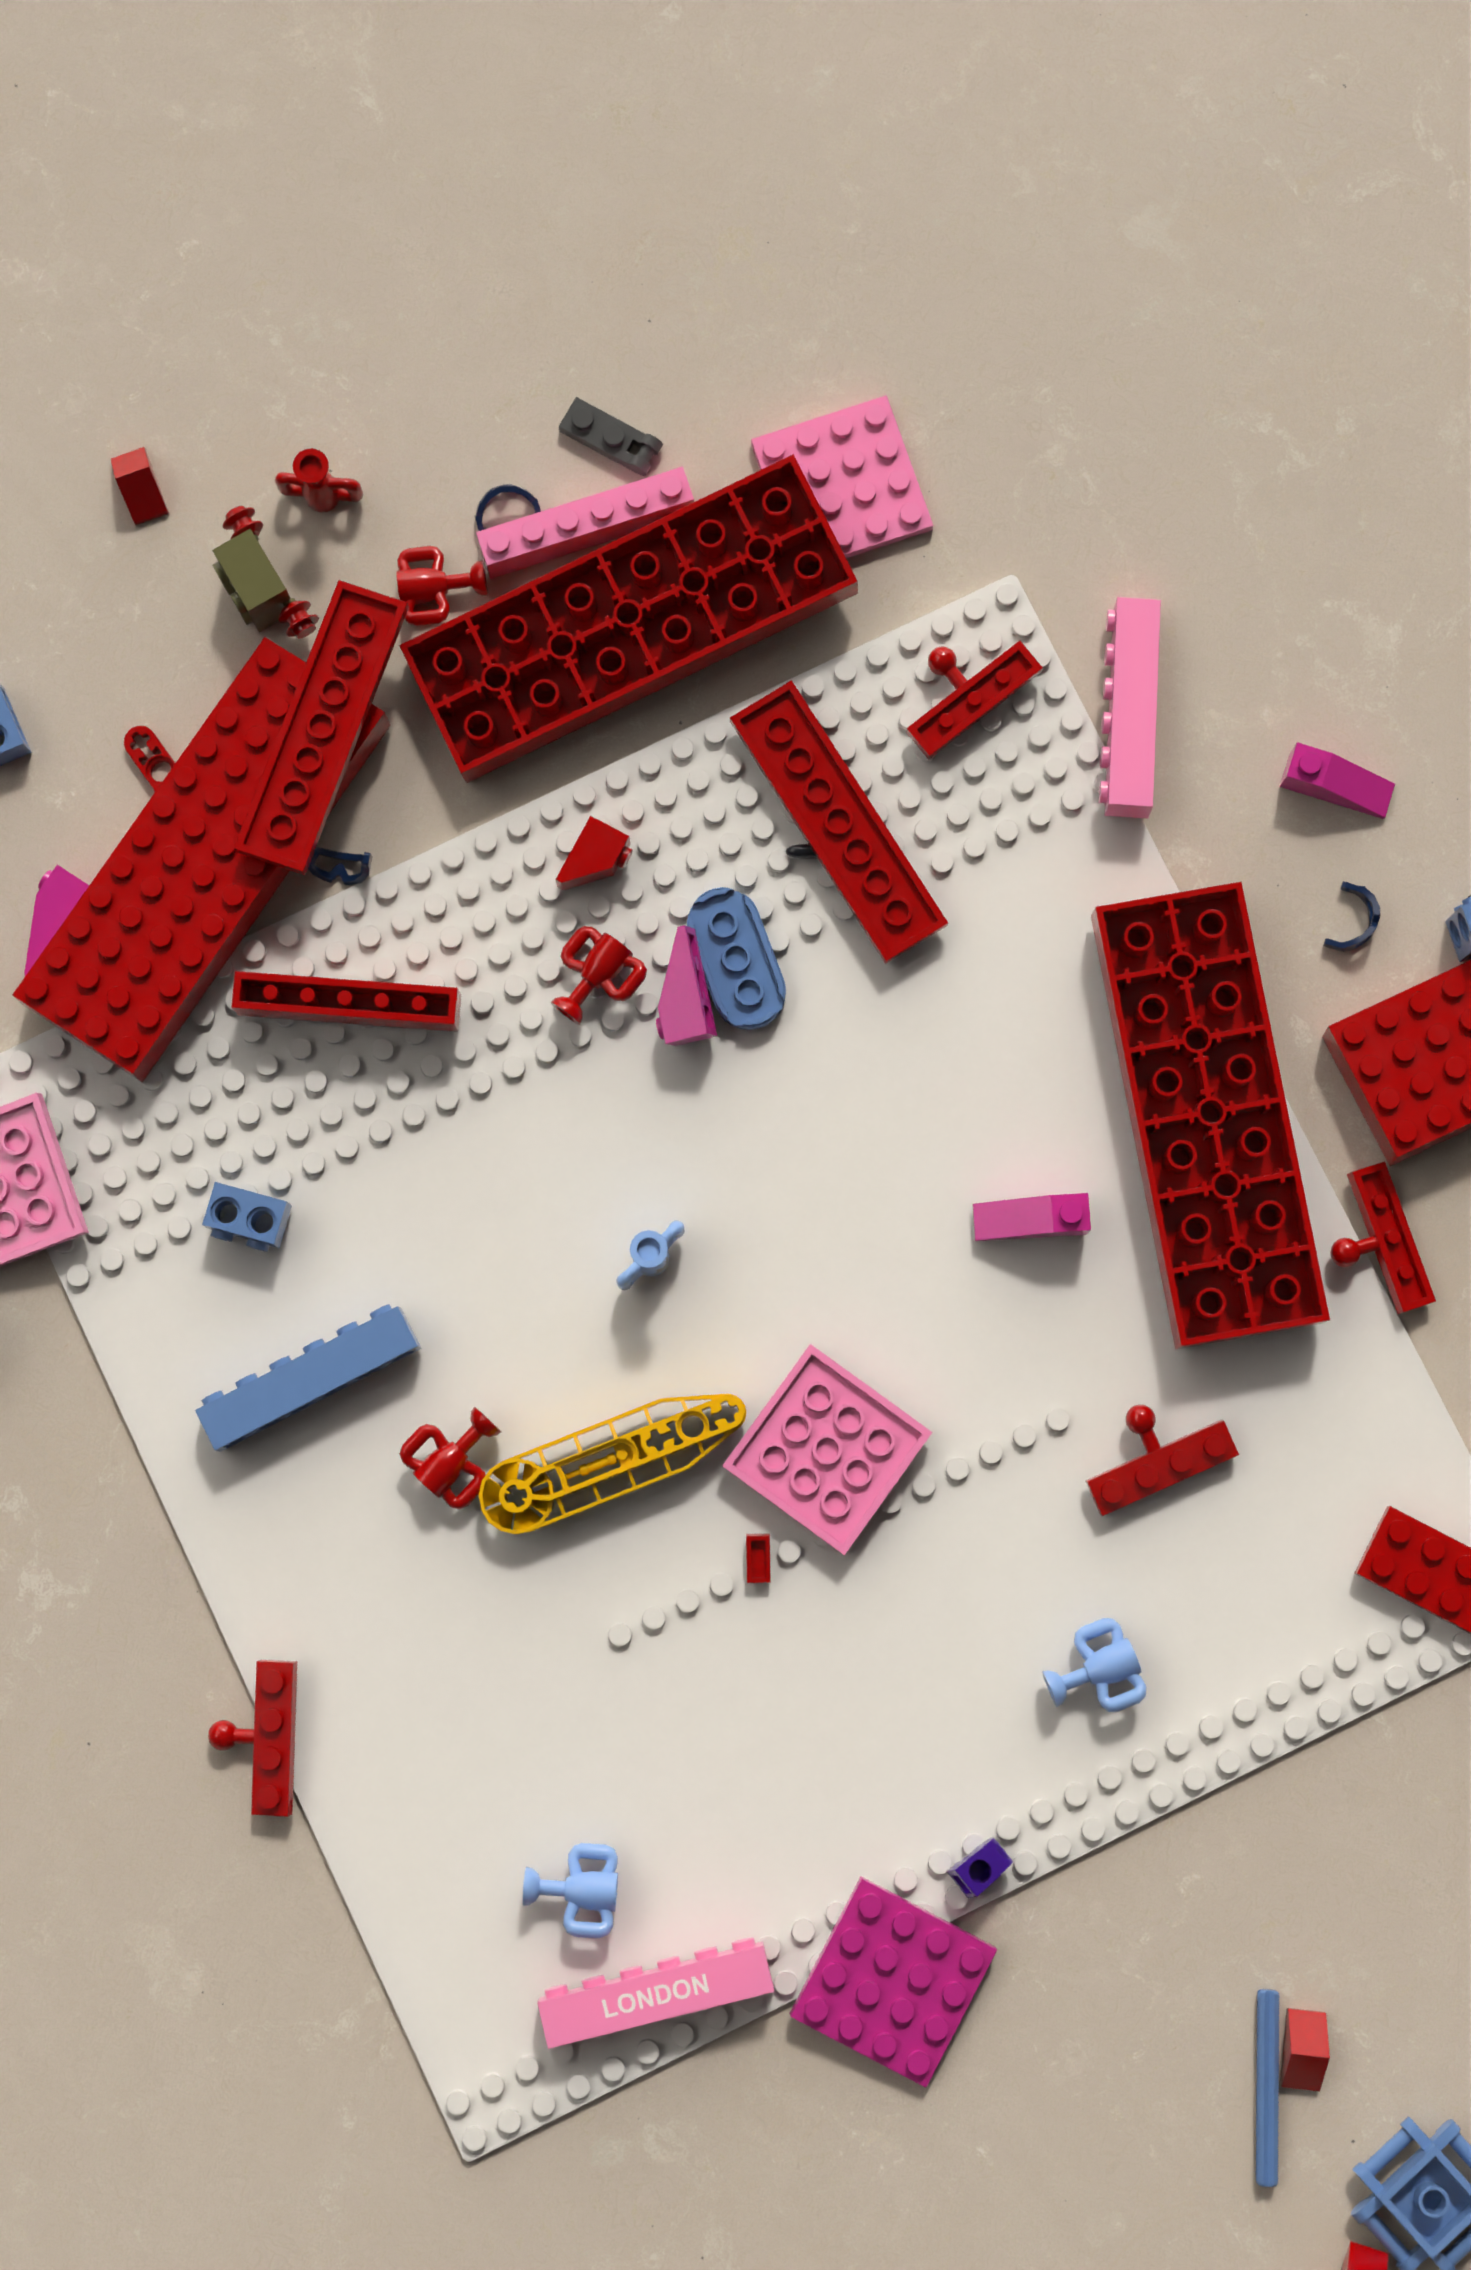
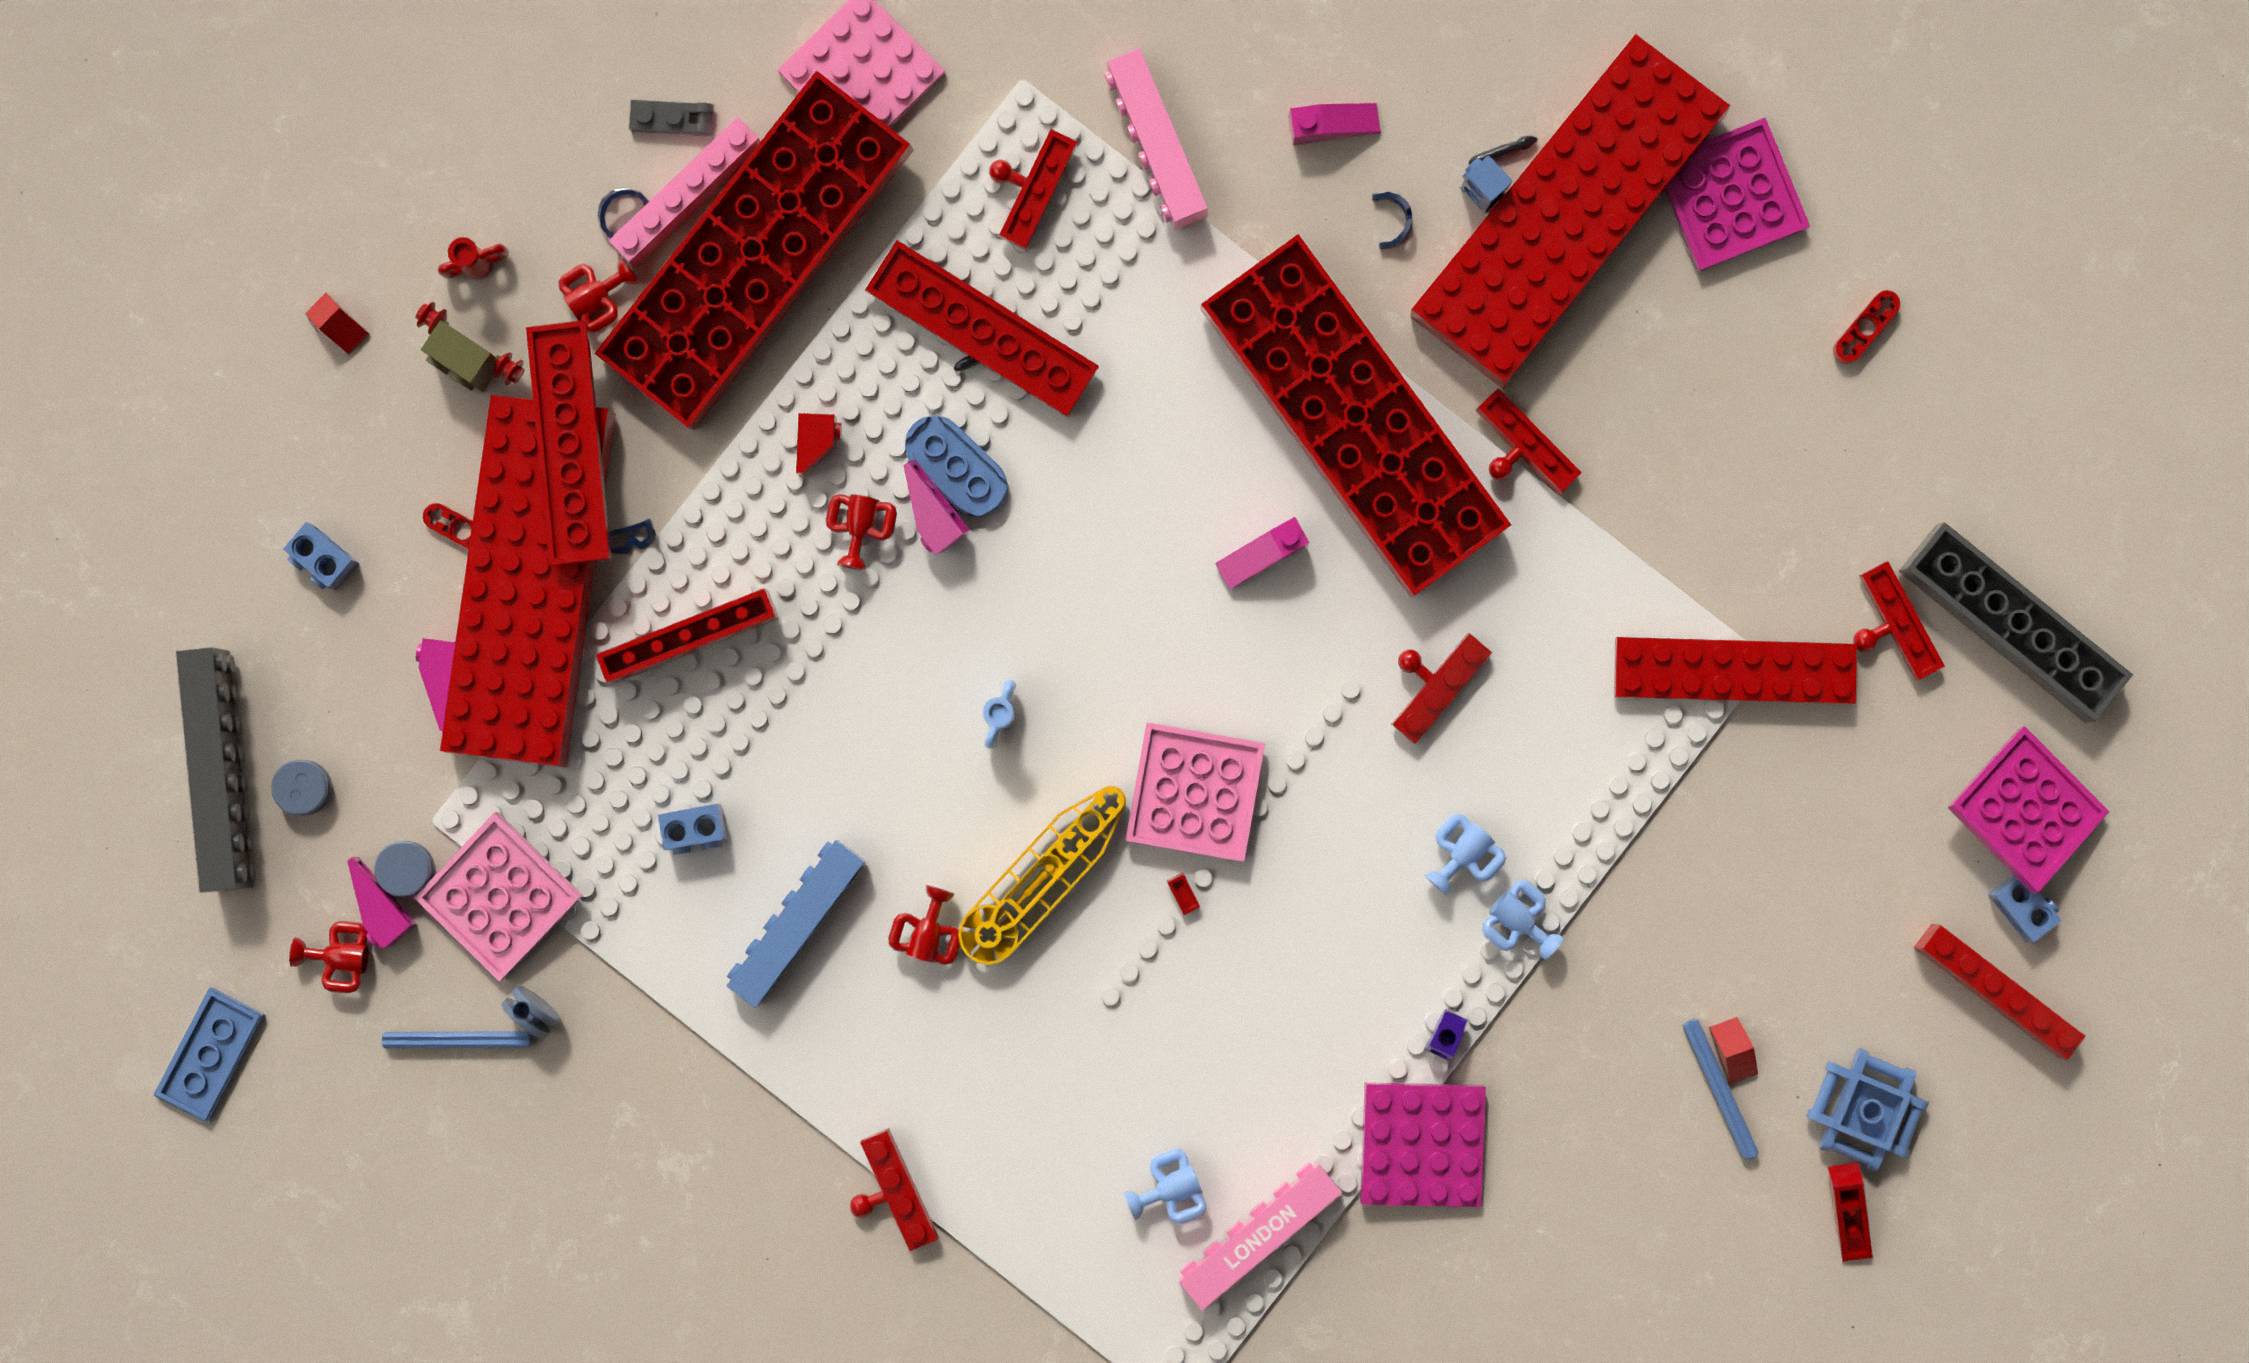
camera: 25 degrees left, 5 degrees up
none -> light blue piece [1482,880,1564,960]

